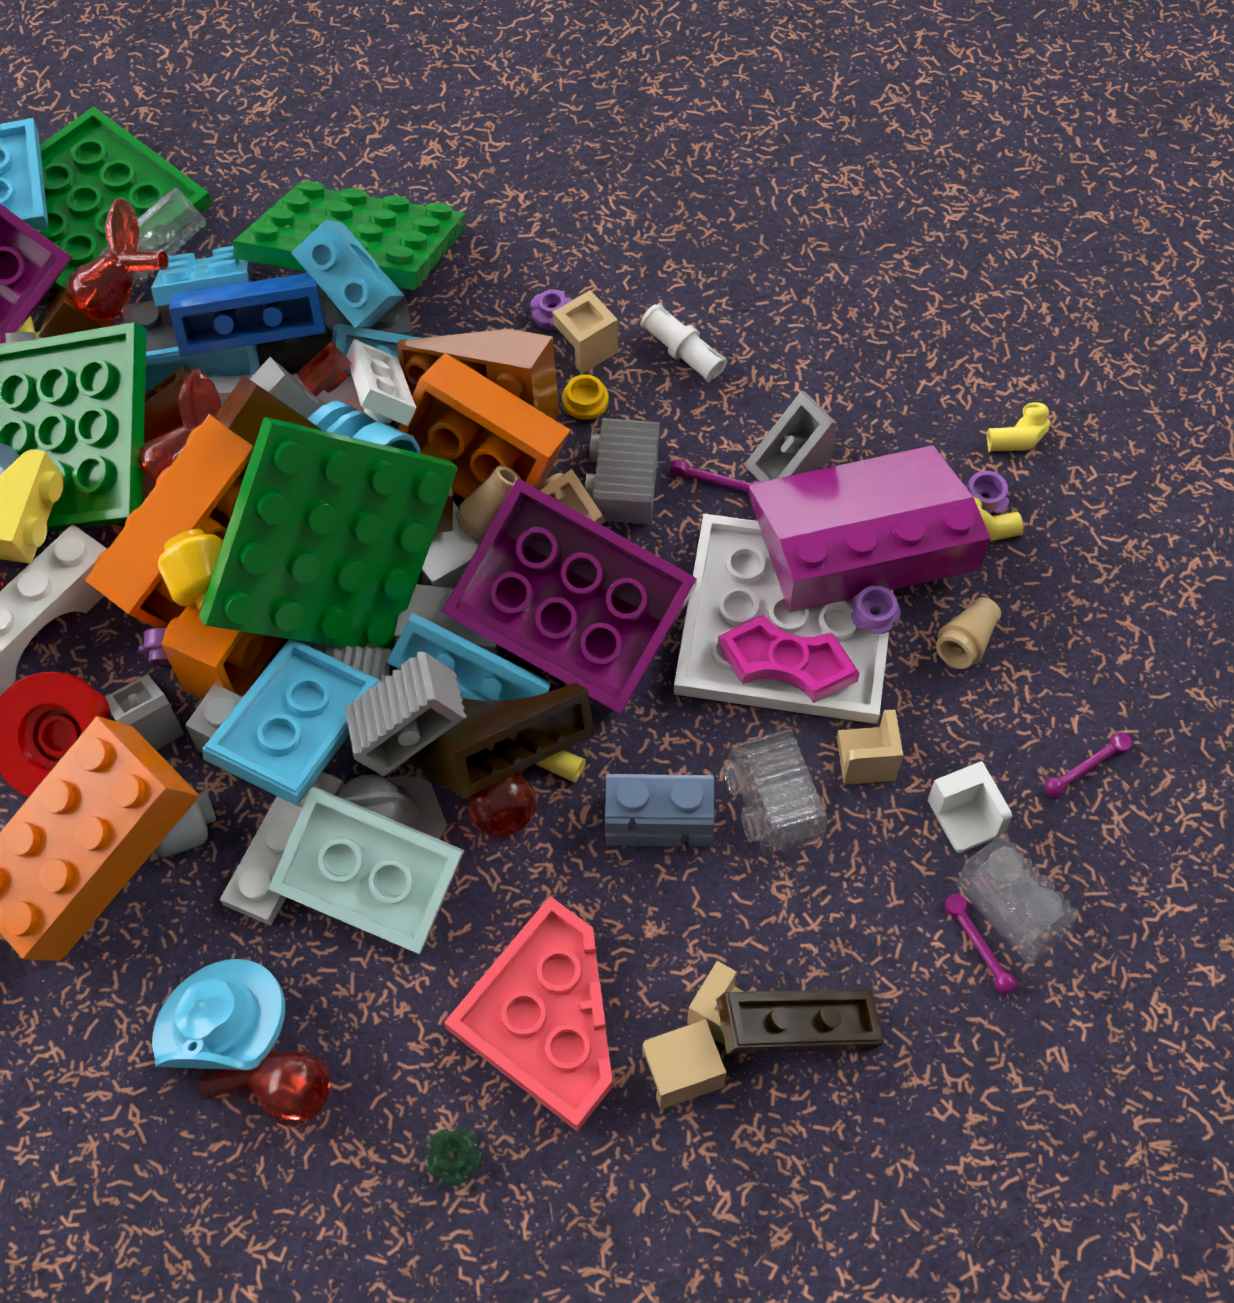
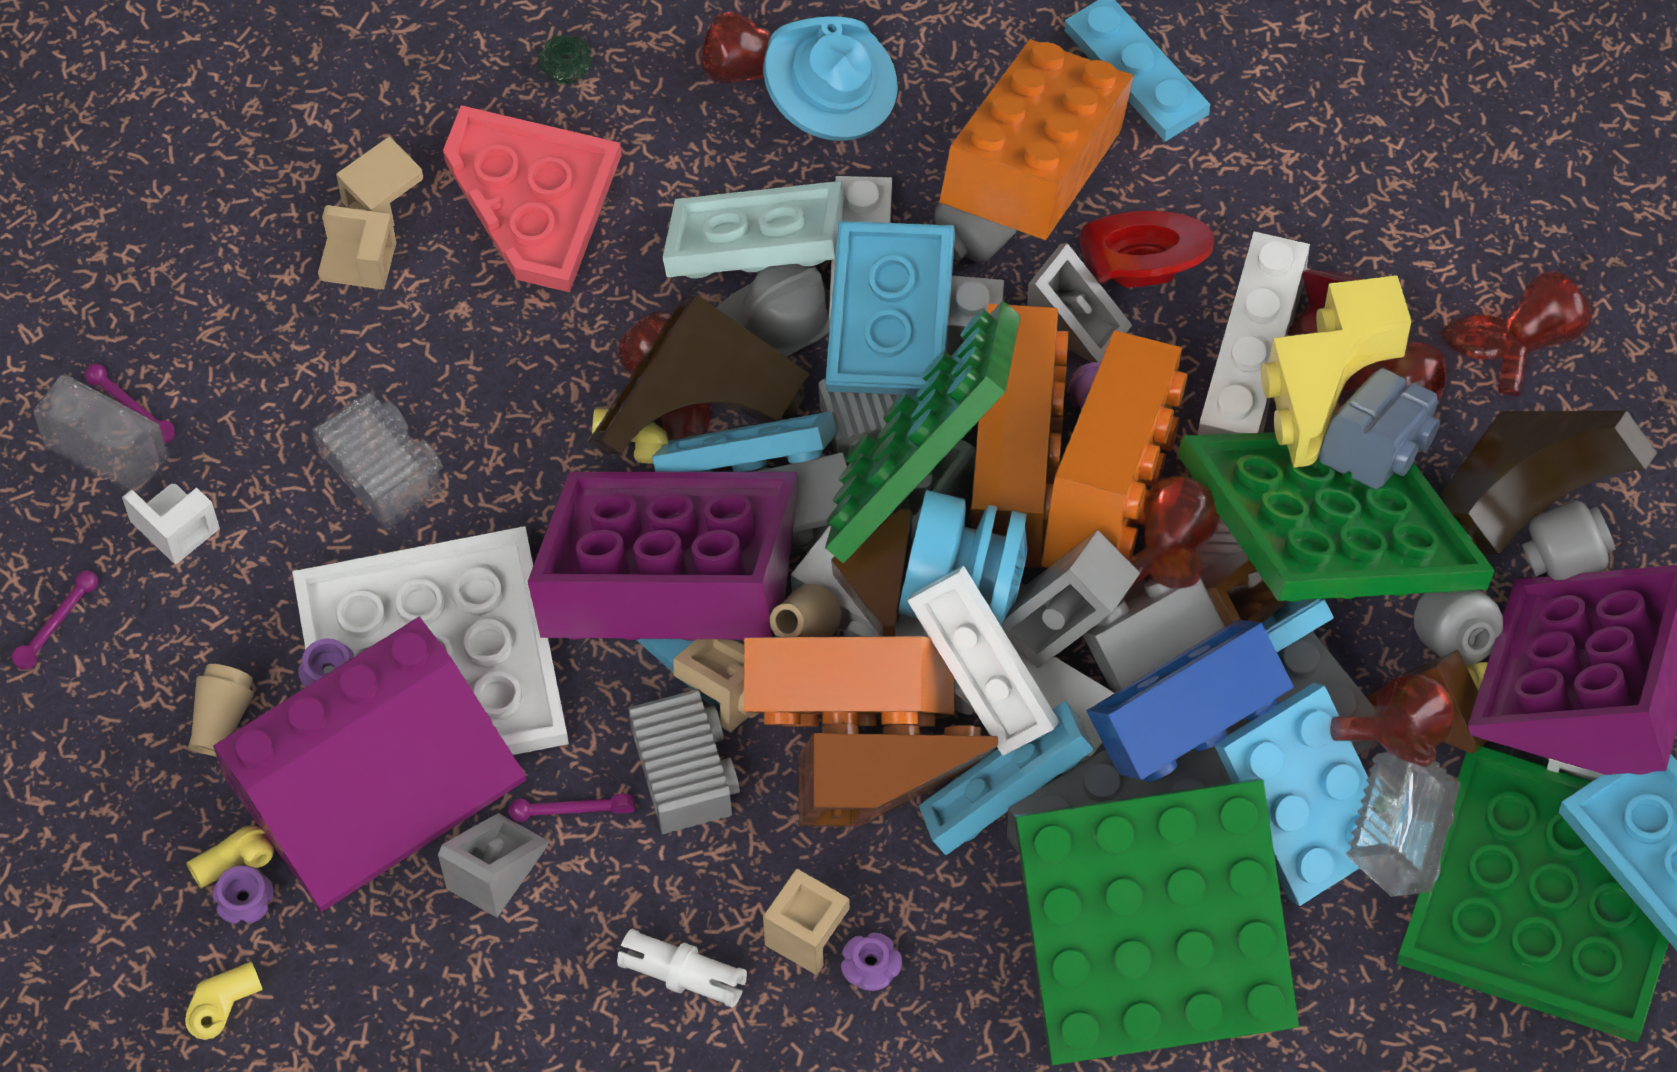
camera: 160 degrees right, 0 degrees up
yellow head [158,529,223,611] -> none
reddish brown slope [215,375,322,446] -> none
medium azure brick [291,220,404,328] -> none
clear red plate [297,341,352,396] -> none
light grey brick [345,652,467,776] -> none
yellow plate [562,374,609,420] -> none
sand blue brick [605,774,714,847] -> none
dark brown tile [716,989,884,1054] -> none
dark pink tile [717,615,860,703] -> none
tan panel [837,709,903,785] -> none

